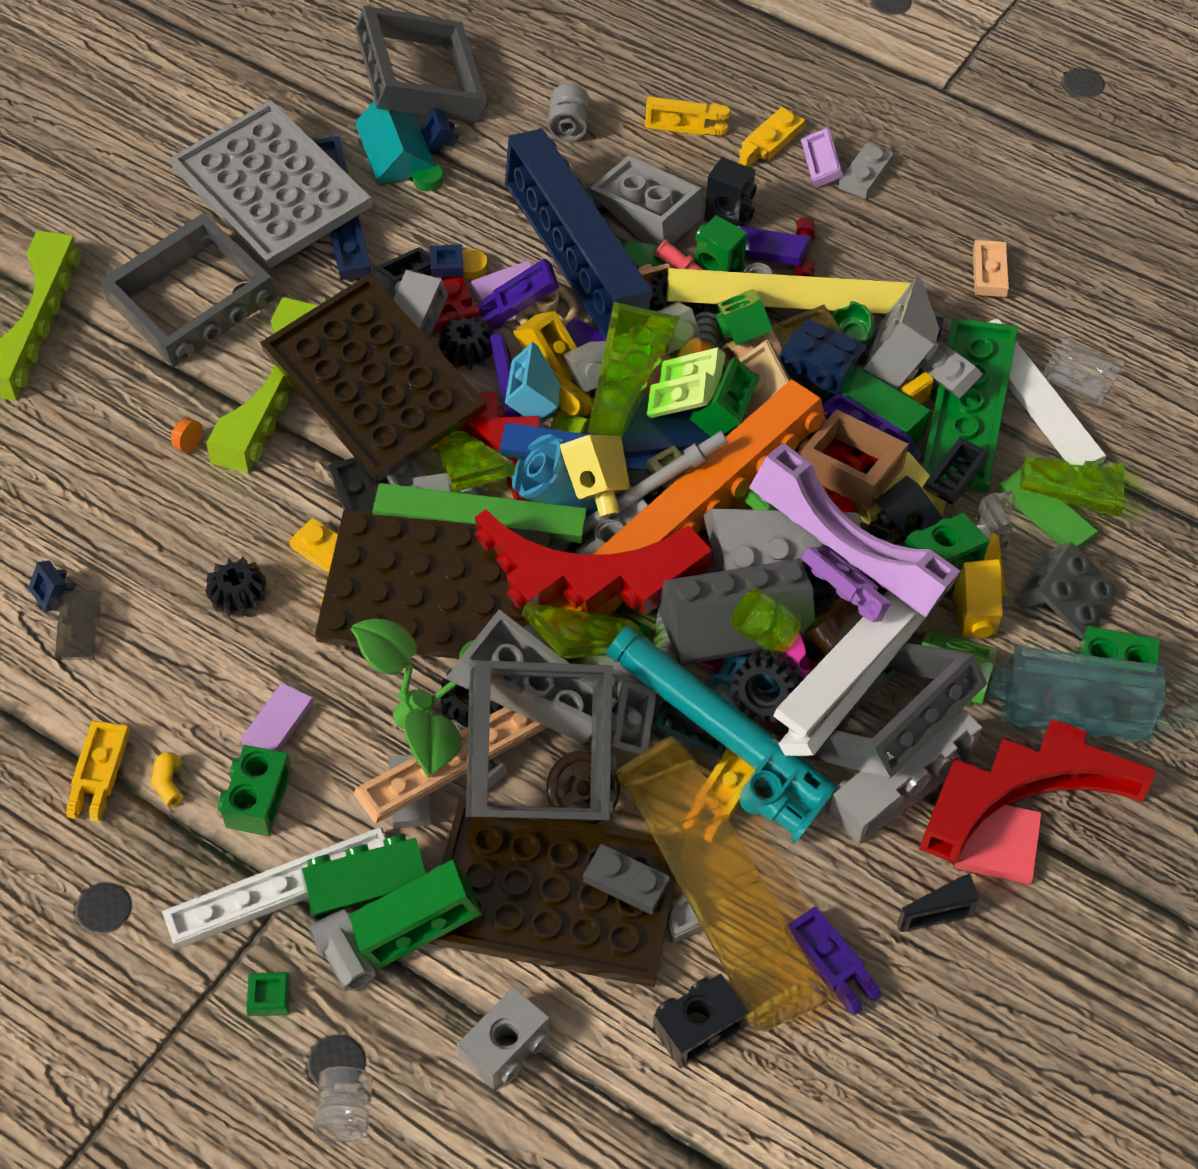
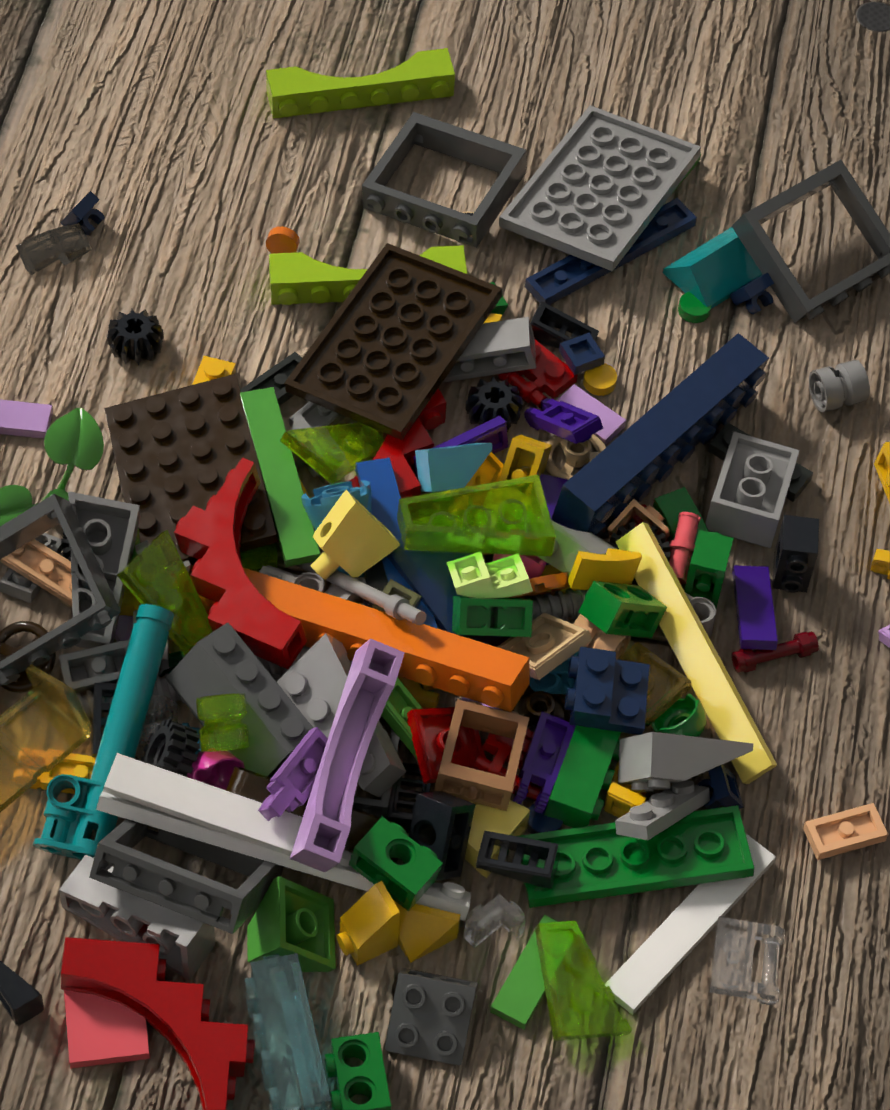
camera: 65 degrees right, 0 degrees up
none -> yellow slope [568,548,642,590]

